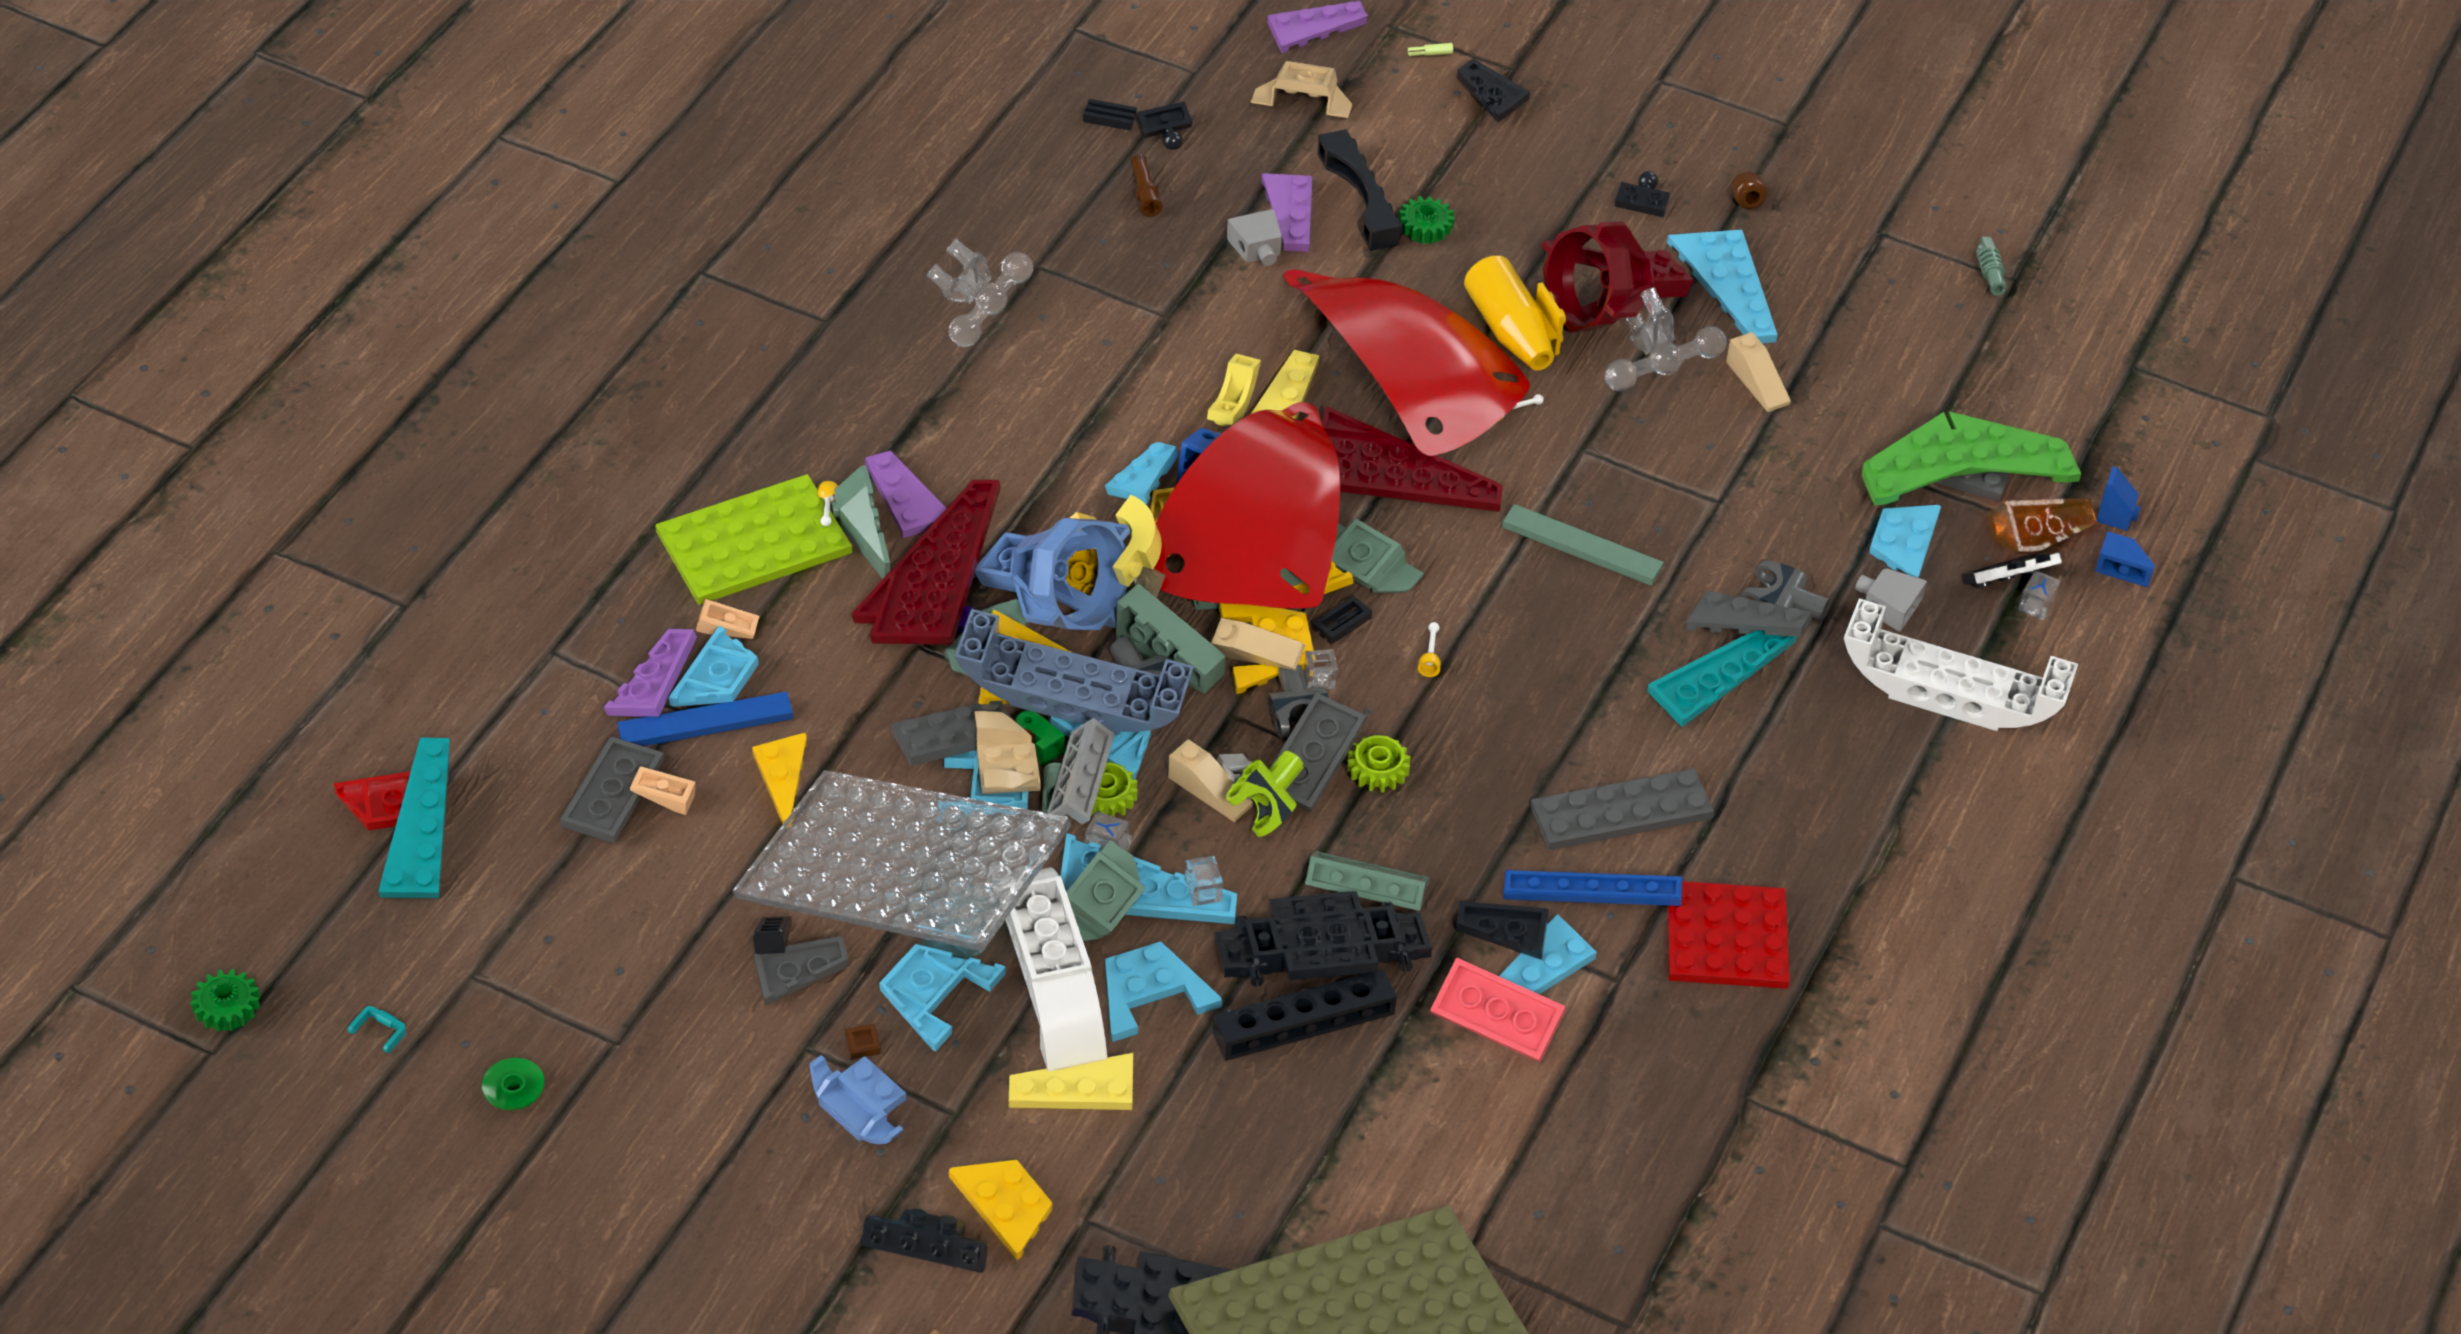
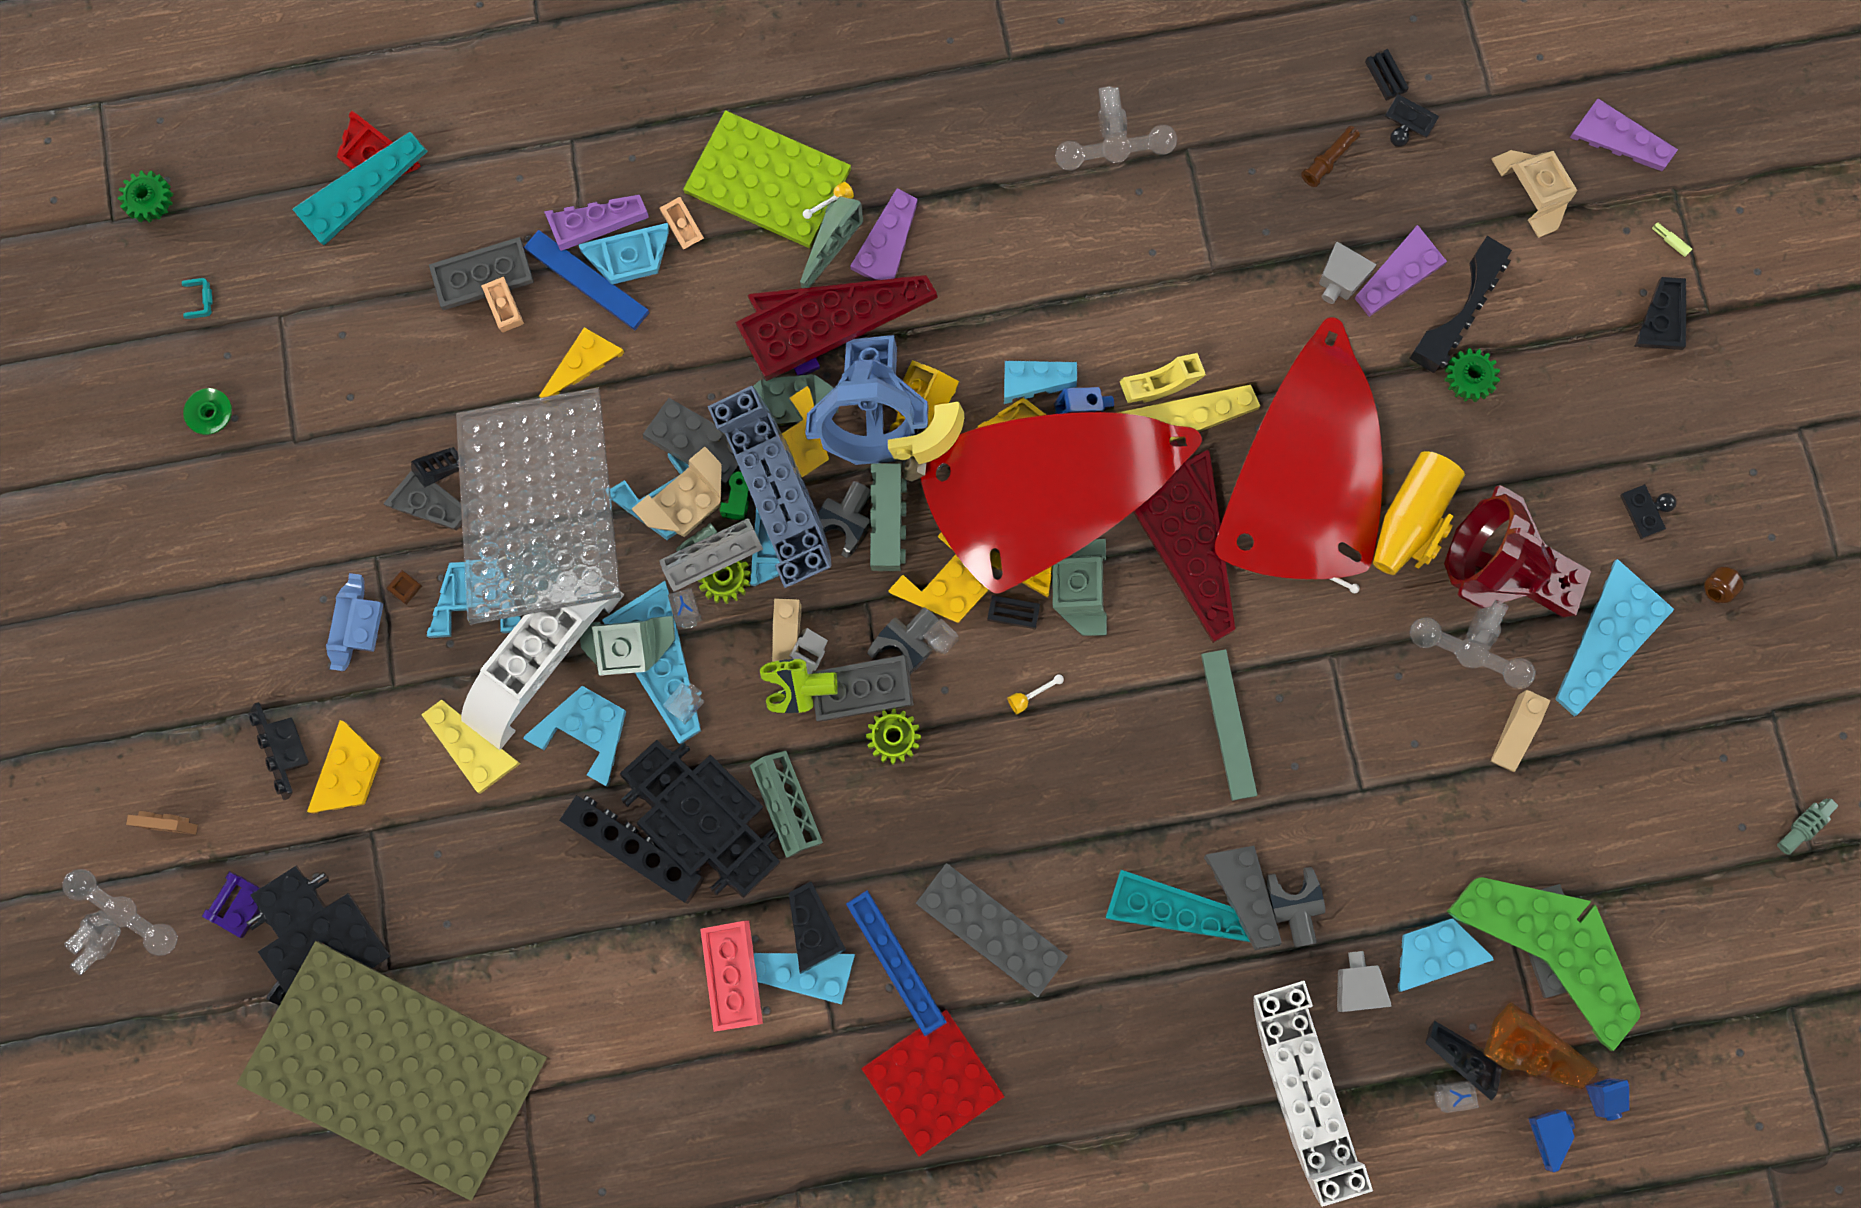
camera: 60 degrees right, 30 degrees up
tan slope [1211,618,1305,670] -> none

